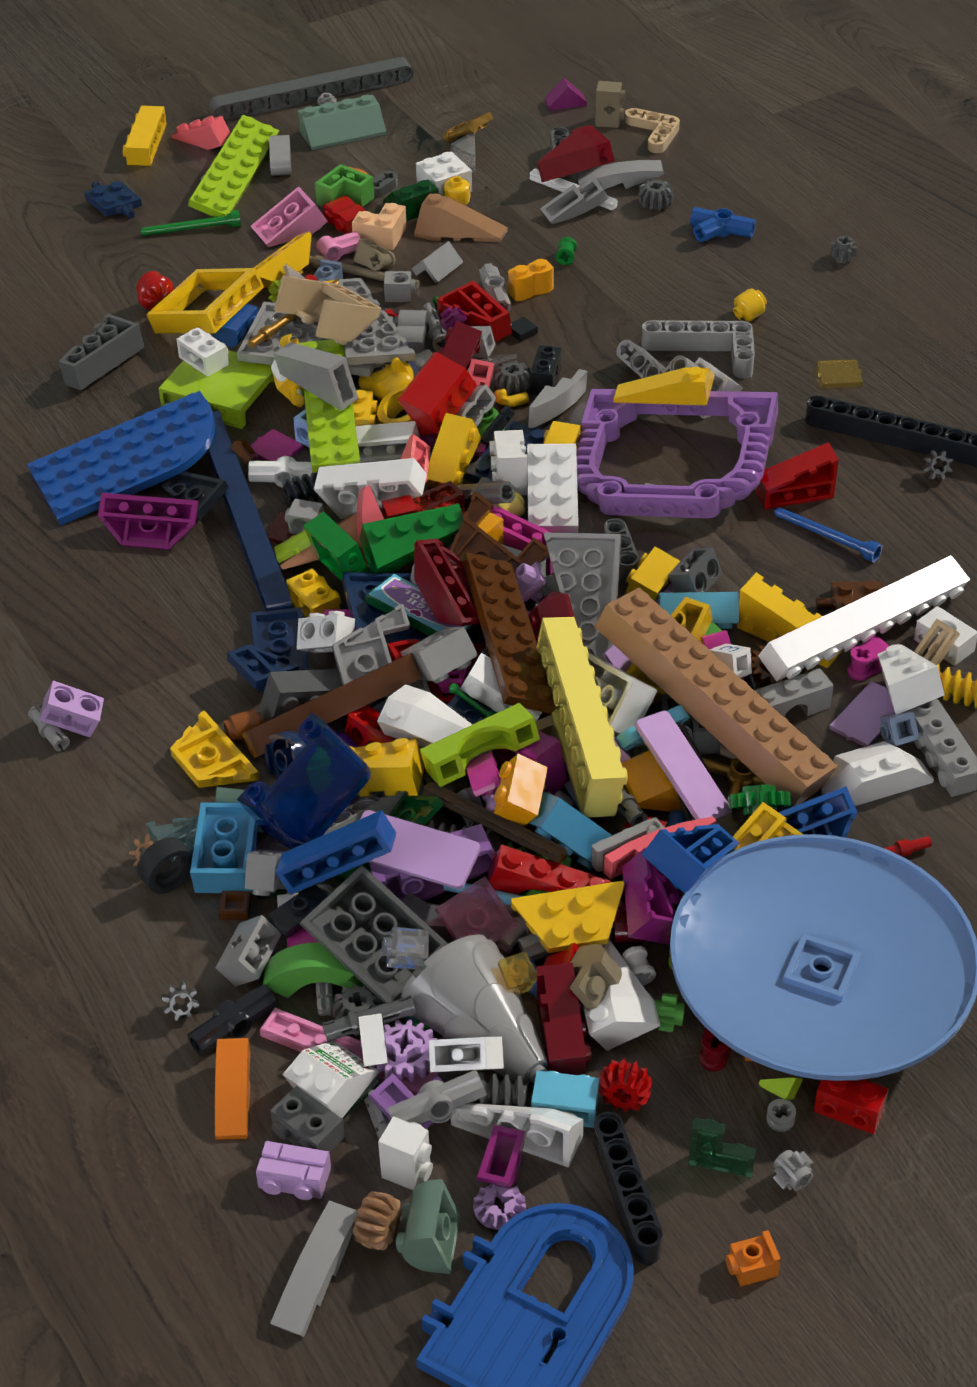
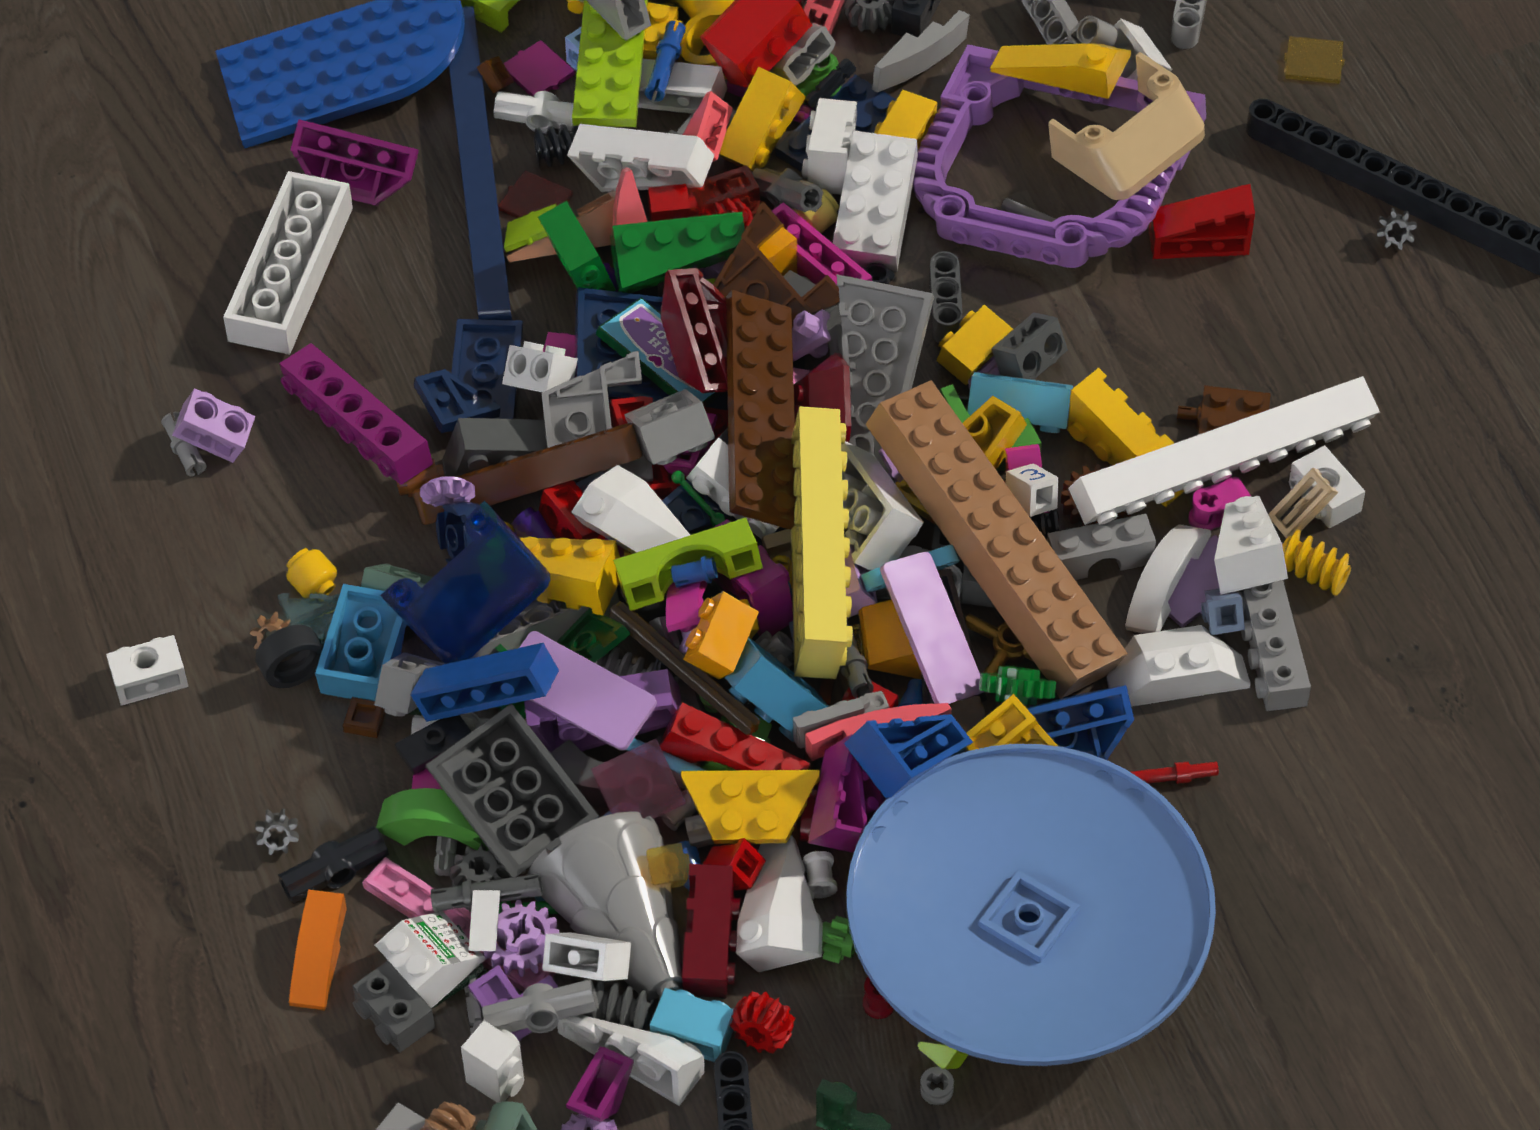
camera: 10 degrees right, 10 degrees up
black wing [161,471,229,520] -> none
yellow wing [170,711,259,788] -> none
light grey brick [215,915,282,987] -> none
lavender brick [256,1141,331,1200] -> none
light grey brick [285,499,324,534] -> none
yellow brick [286,569,341,618] -> none
clear brick [382,927,429,970] -> none
yellow arm [494,389,529,408] -> none
dark tan brick [570,944,622,1009] -> none
blue piece [774,507,882,563] -> none
red brick [814,1079,889,1135] -> none
none -> white brick [106,635,188,706]
none -> white brick [223,171,353,355]
none -> magenta brick [279,343,433,485]
none -> yellow head [286,548,337,599]
none -> lavender gear [420,477,475,507]
none -> blue pin [645,21,686,102]
none -> blue pin [671,556,718,588]
none -> tan windscreen [1048,52,1205,200]
none -> white slope [1125,524,1211,634]

